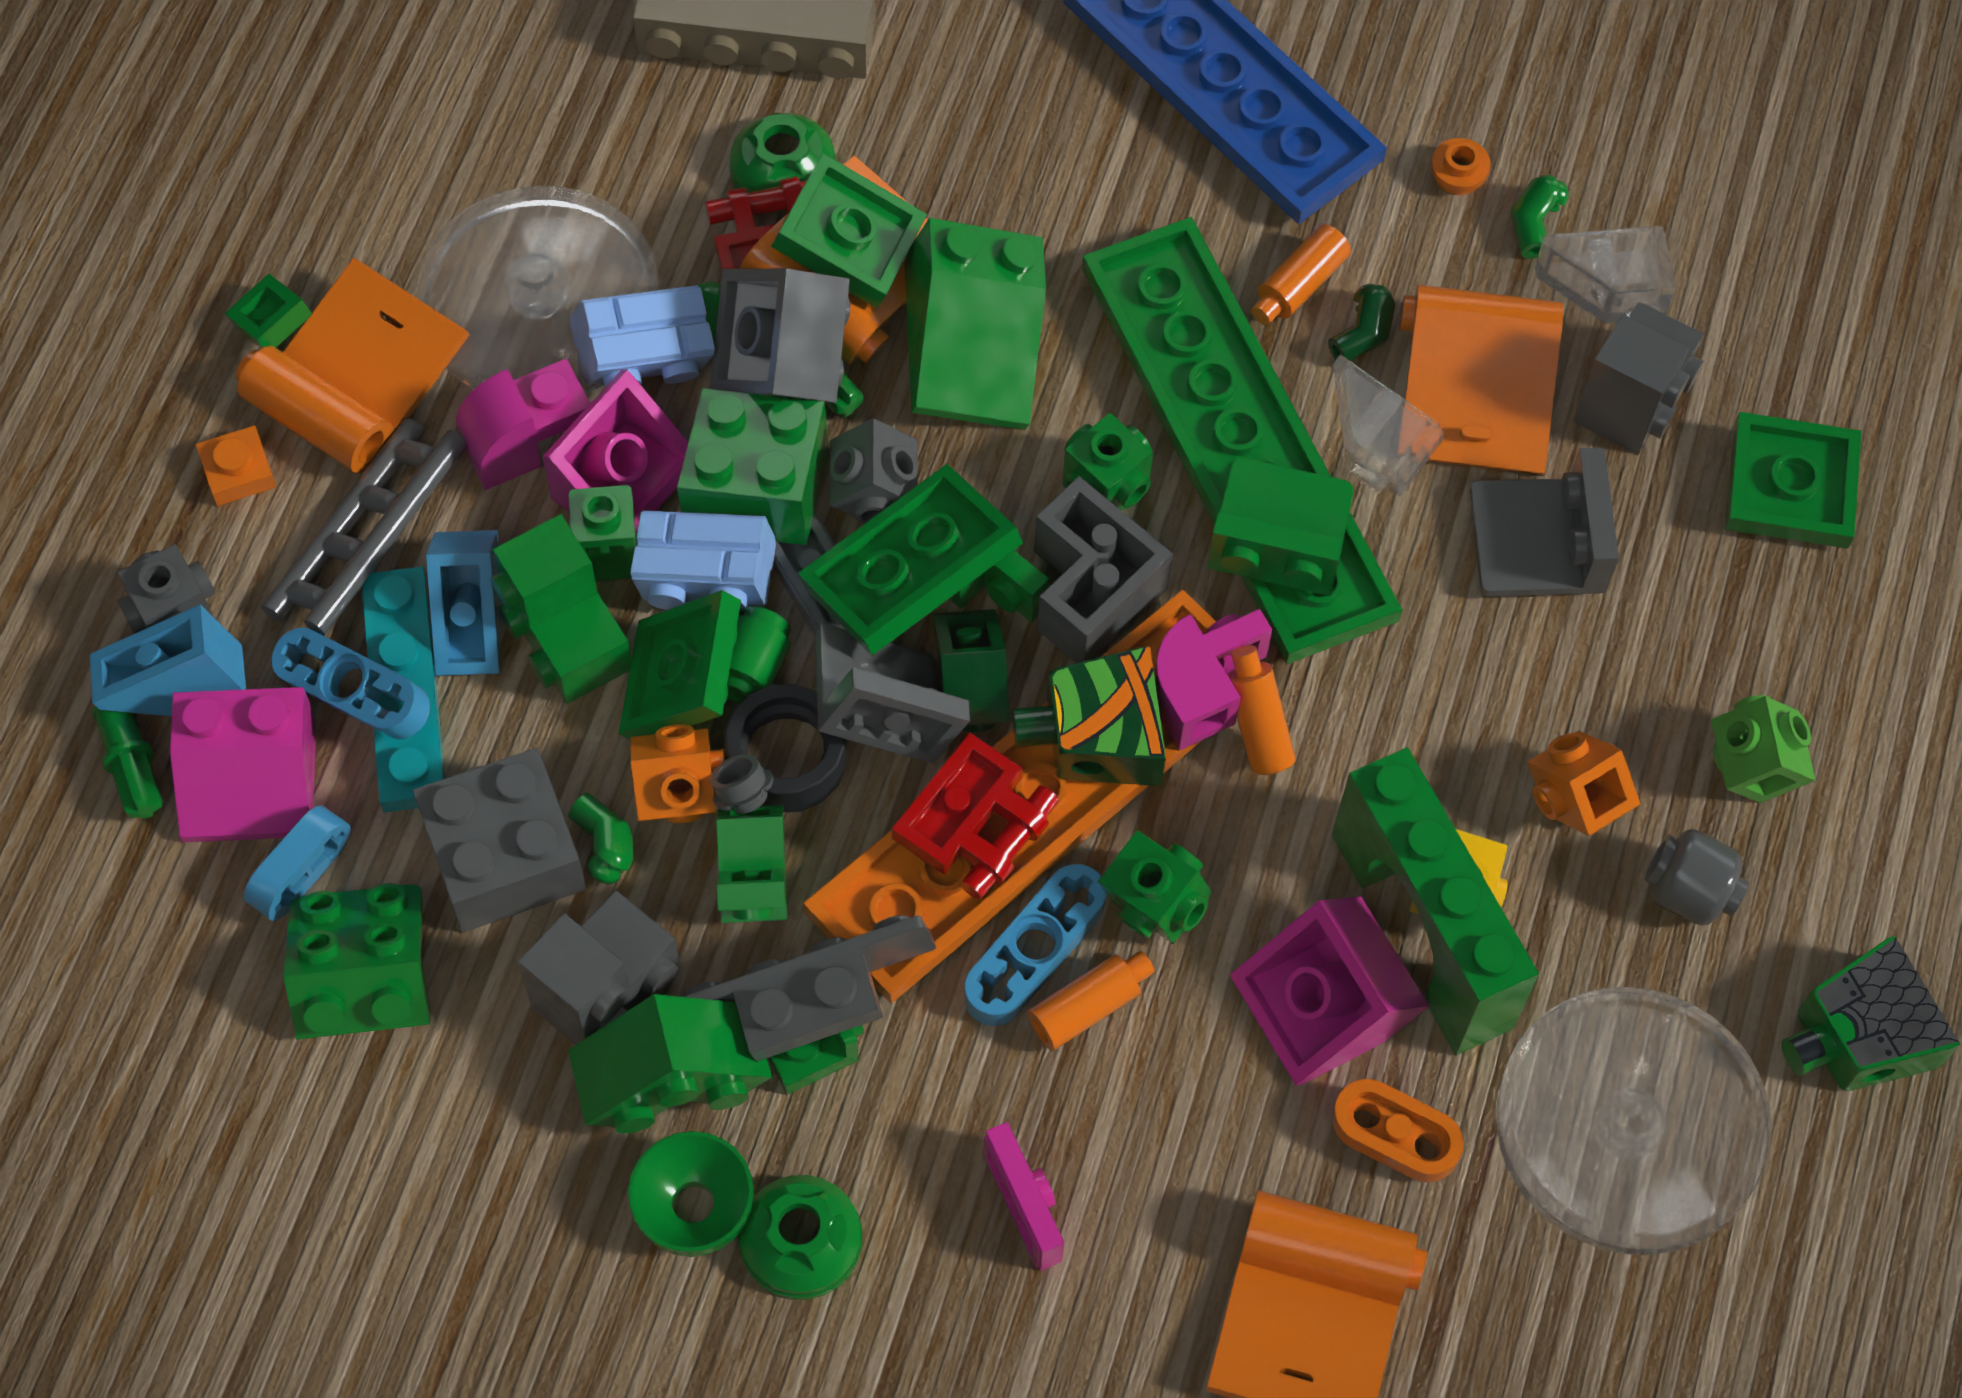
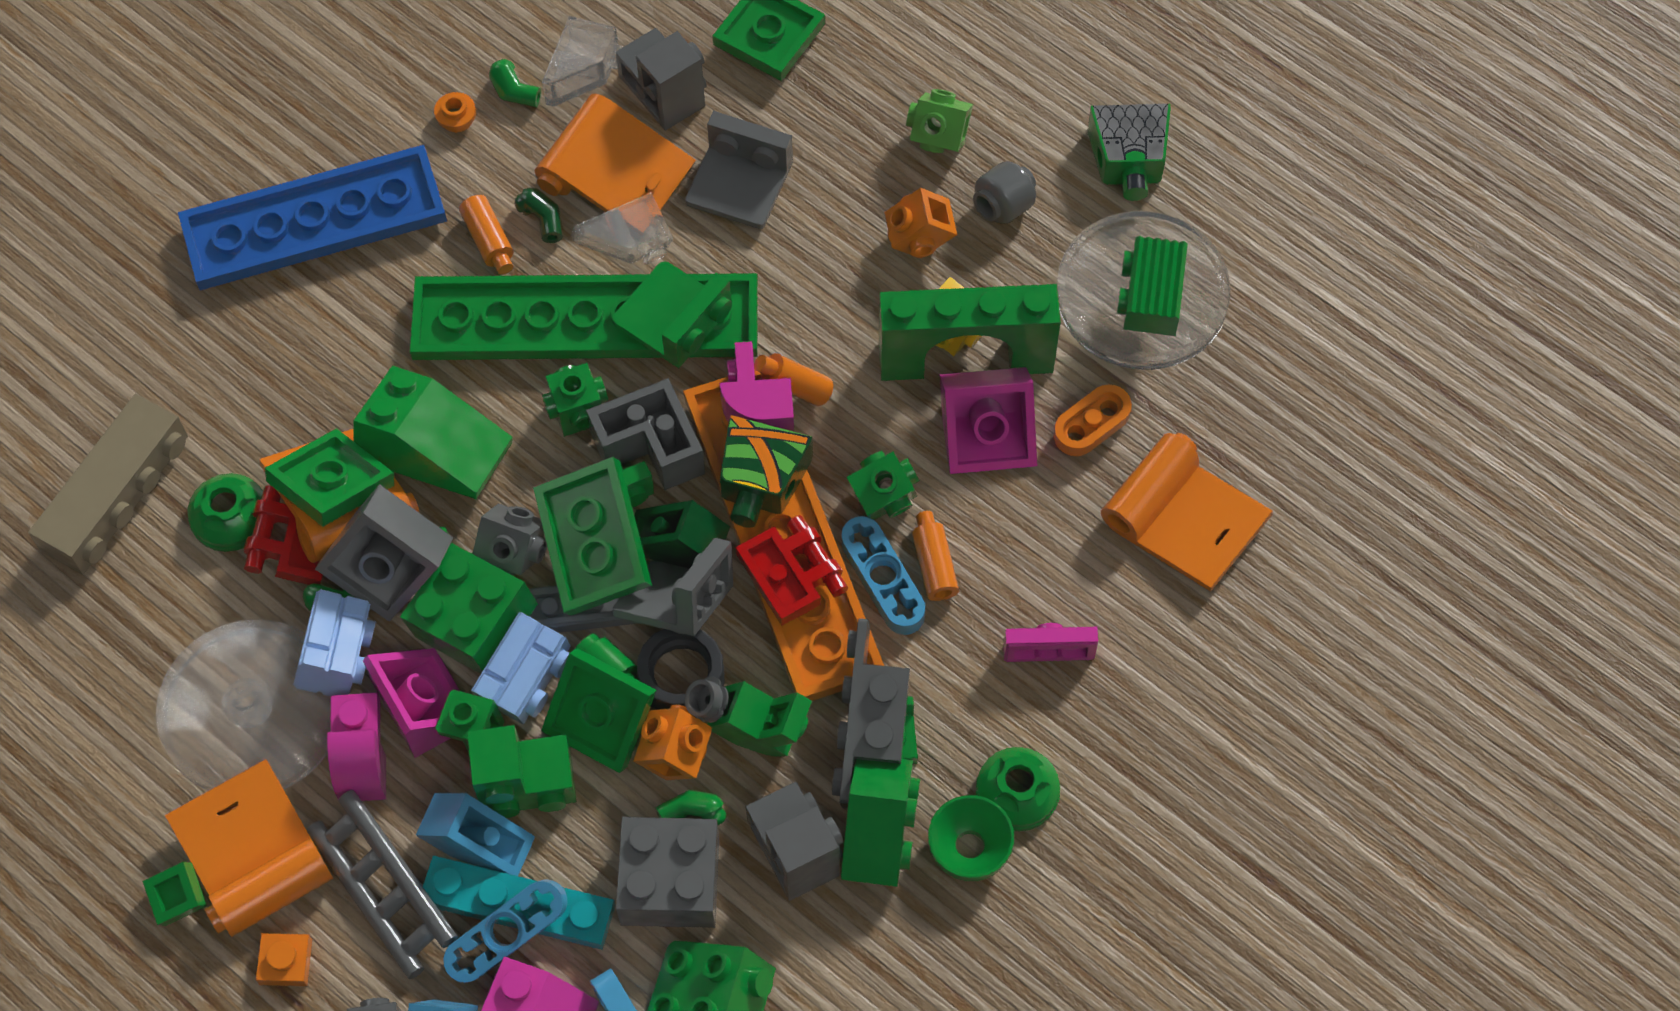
camera: 65 degrees left, 0 degrees up
none -> green brick [1117,235,1188,336]

